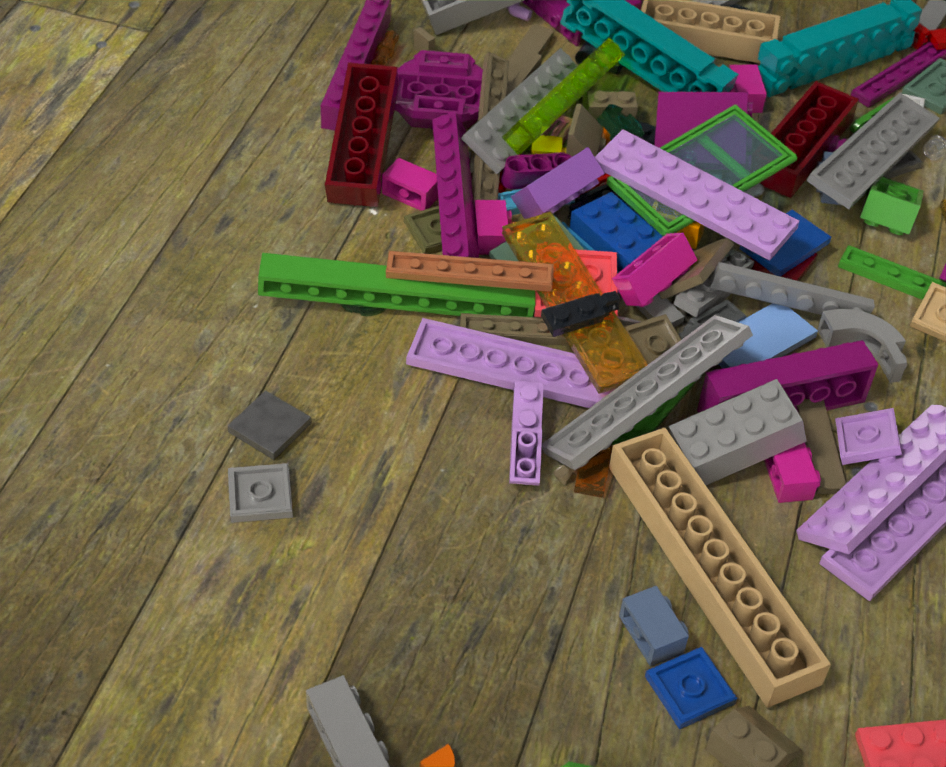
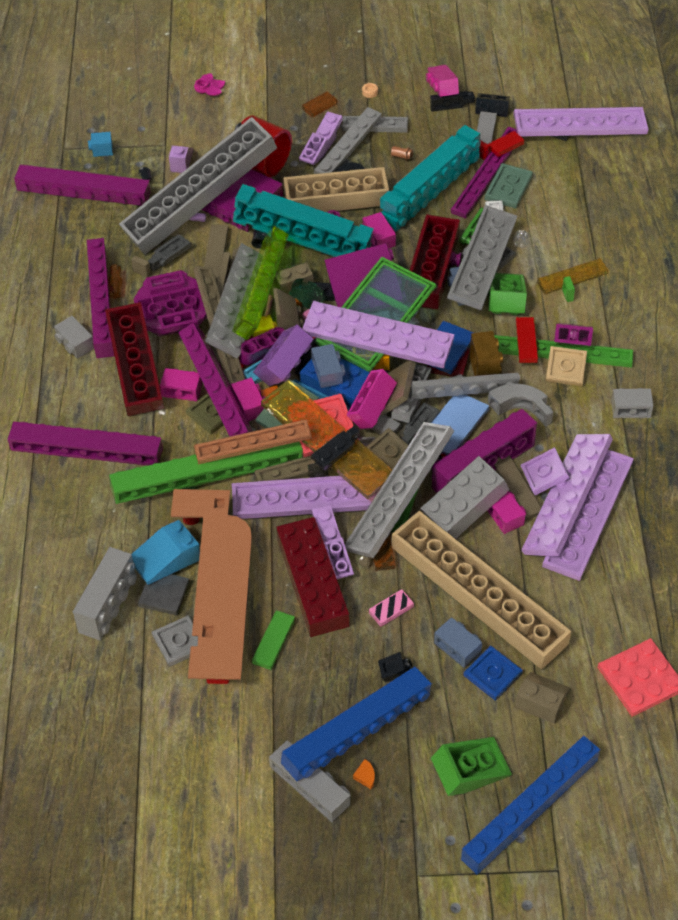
camera: 15 degrees left, 5 degrees up
none -> magenta brick [7,421,163,466]
none -> light grey brick [54,316,94,359]
none -> light grey brick [73,547,137,641]
none -> dark azure slope [132,520,200,585]
none -> dark grey hinge [148,234,192,271]
none -> nougat piece [171,489,252,684]
none -> bright green tile [252,610,295,670]
none -> dark red brick [276,517,349,637]
none -> blue brick [281,667,432,782]
none -> clear smoke plate [307,463,329,478]
none -> sand blue brick [311,344,345,388]
none -> bright pink tile [369,589,414,627]
none -> black bracket [378,652,413,682]
none -> nougat pin [391,146,413,161]
none -> pearl gold brick [469,331,503,376]
none -> red tile [515,317,538,363]

